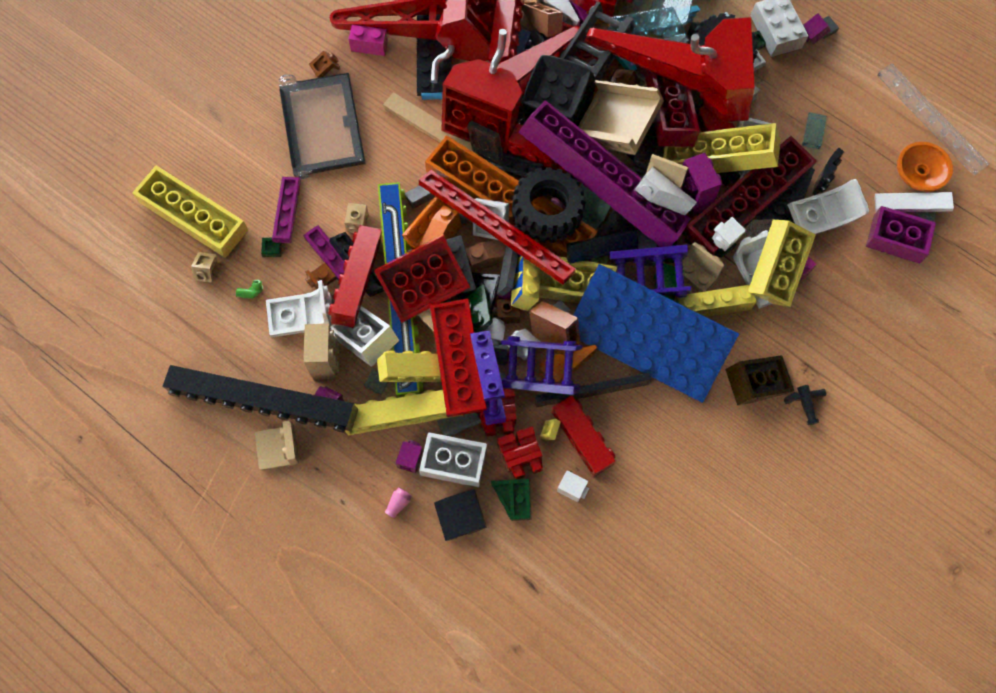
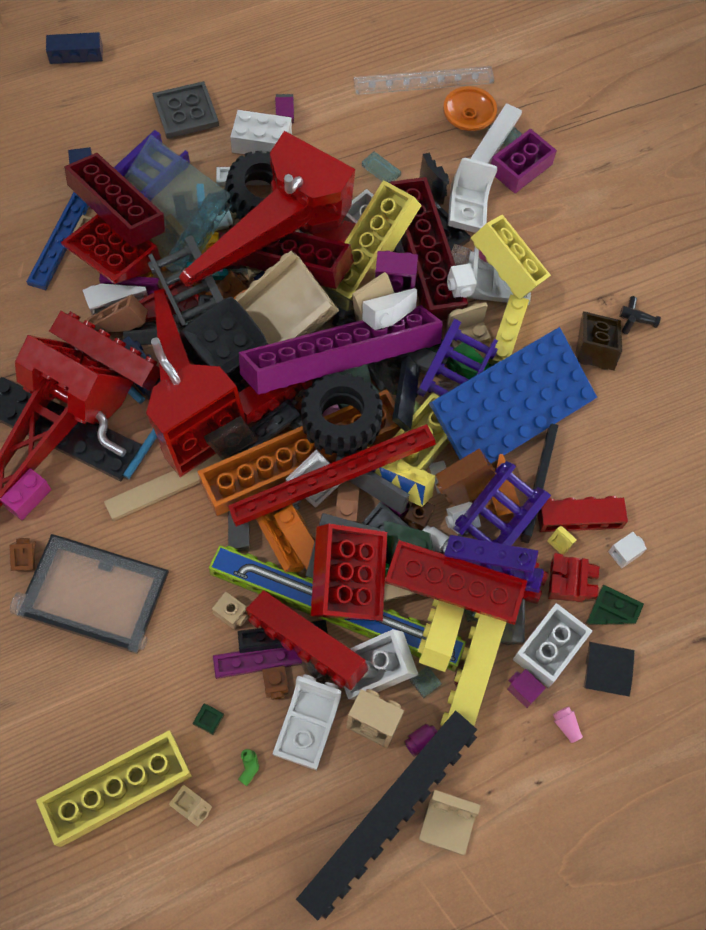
camera: 65 degrees left, 5 degrees down
magenta tile [272,177,301,243] -> none

